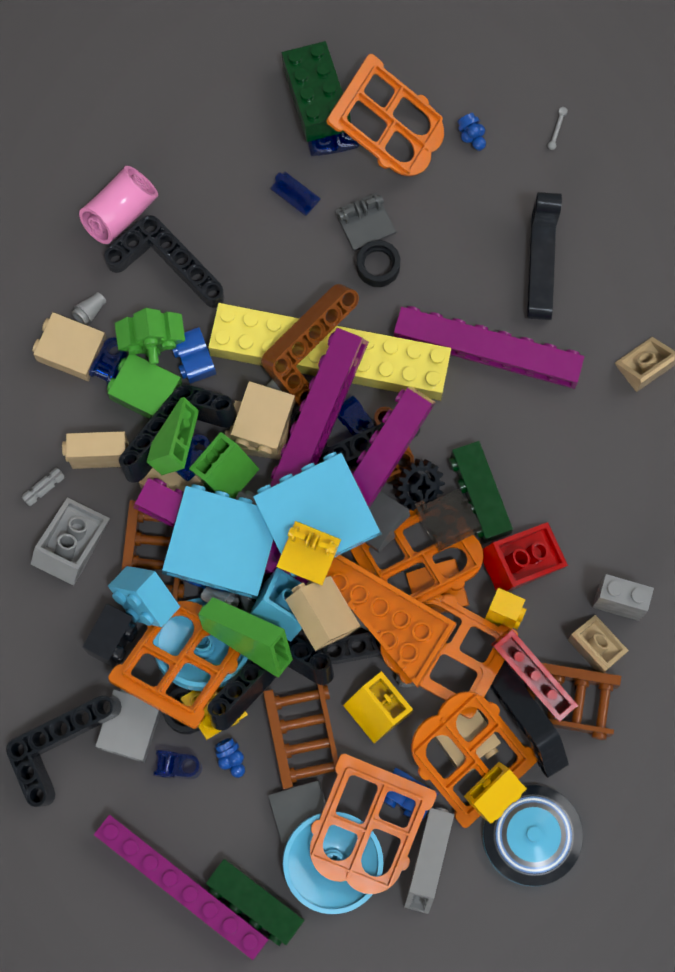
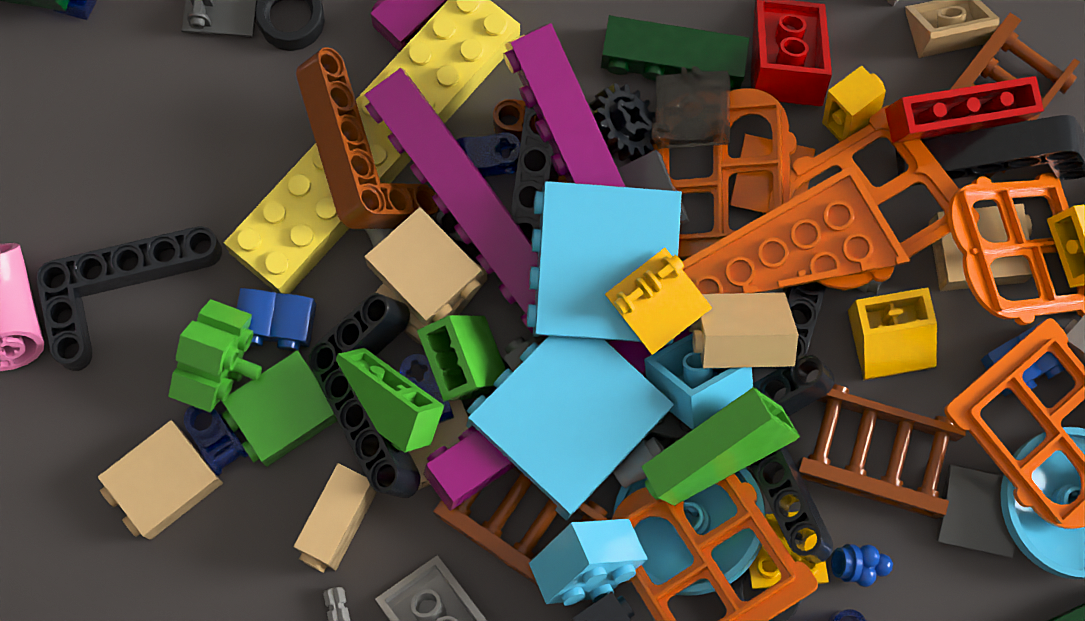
camera: 65 degrees left, 0 degrees up
light grey cone [71,292,106,325] -> none
clear blue hinge [270,172,321,216] -> none

